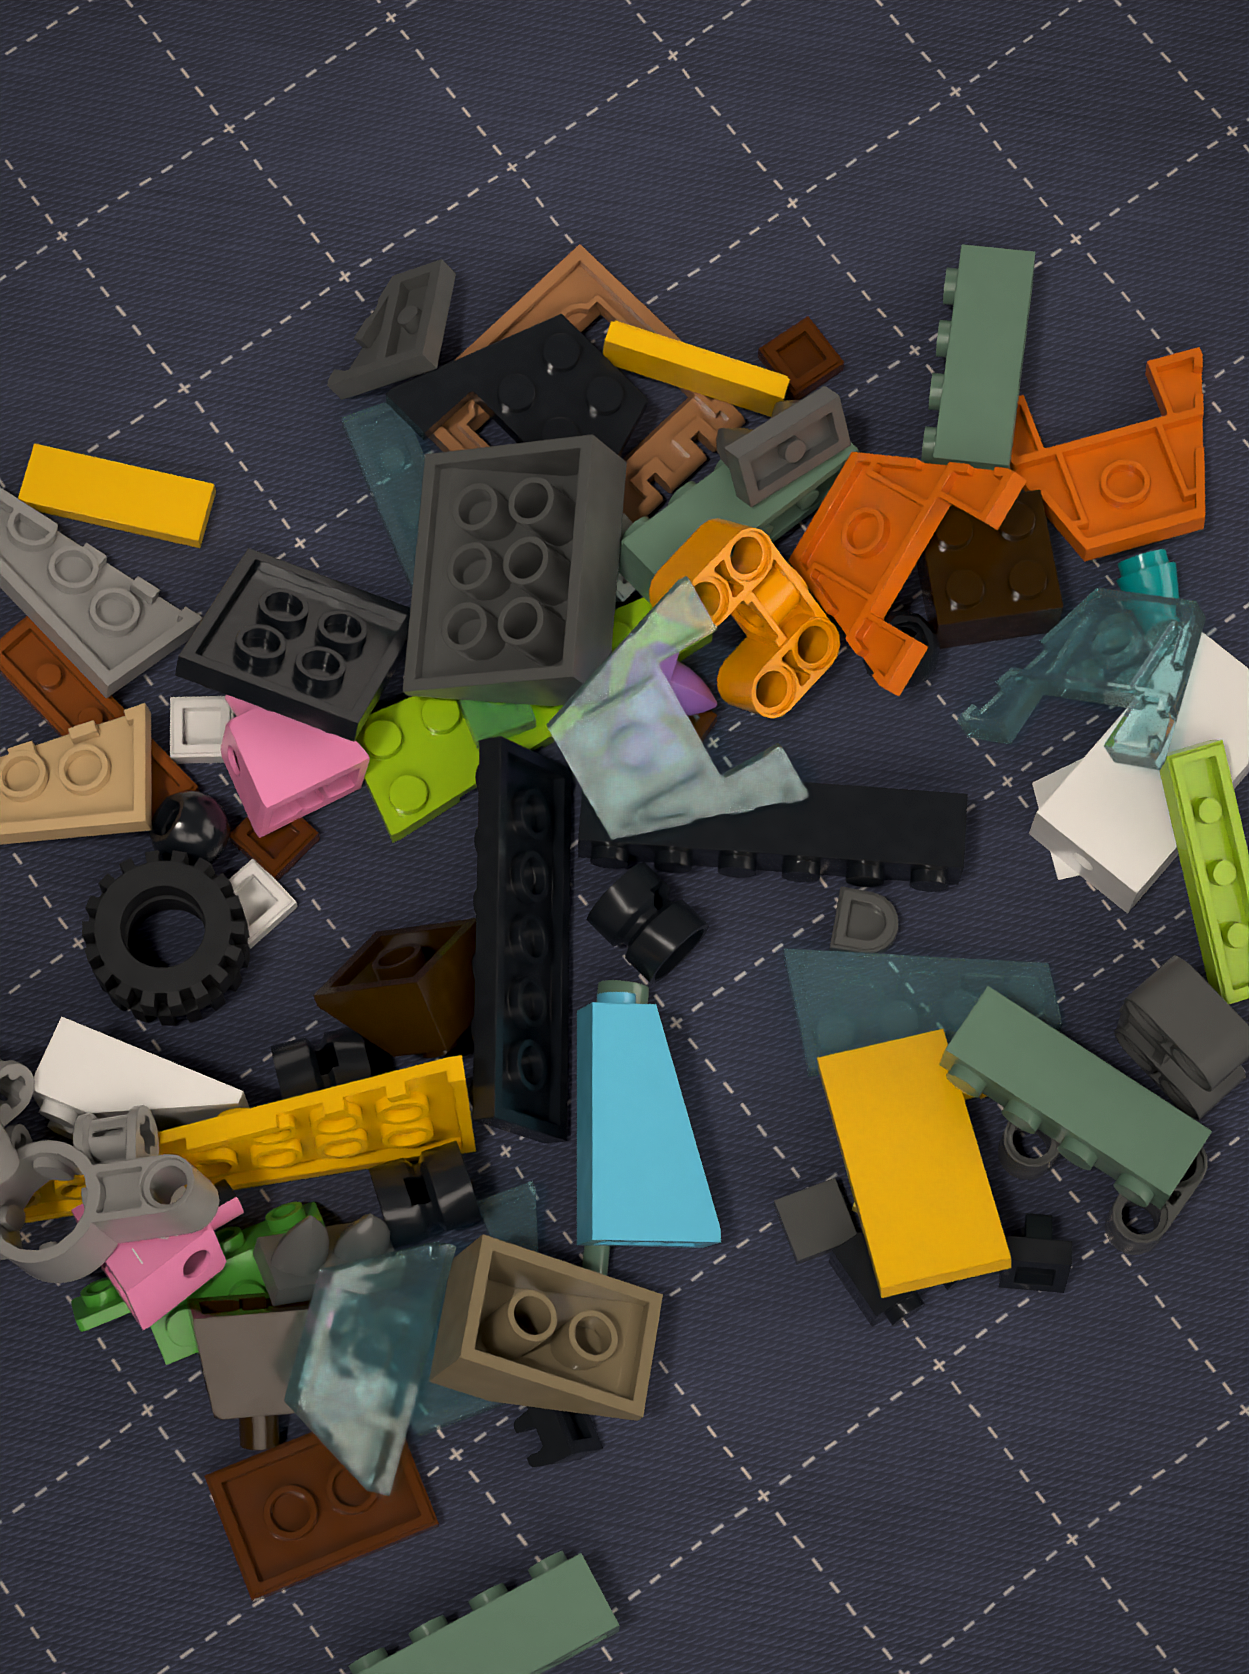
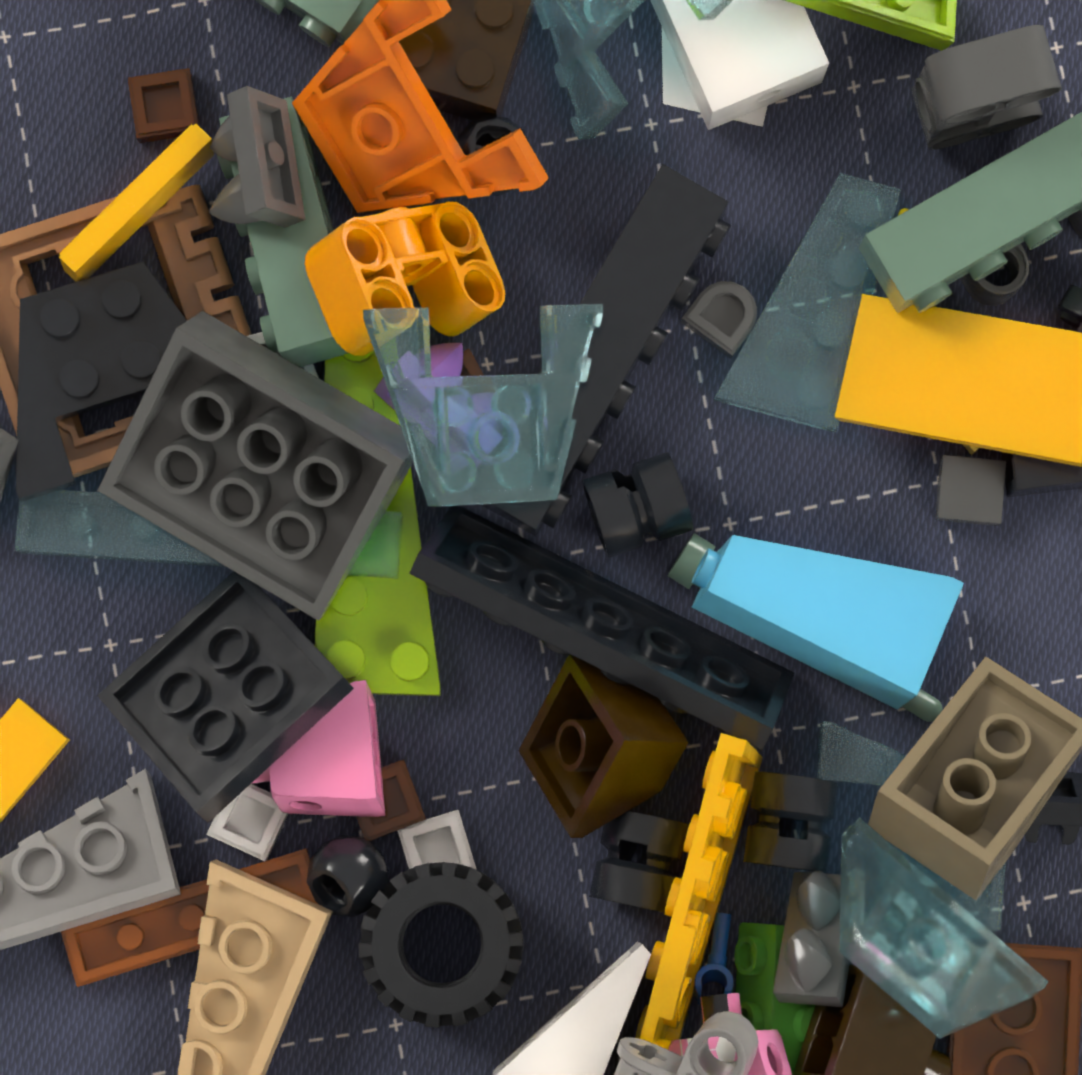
camera: 65 degrees left, 10 degrees up
none -> blue hand [694,913,733,1005]

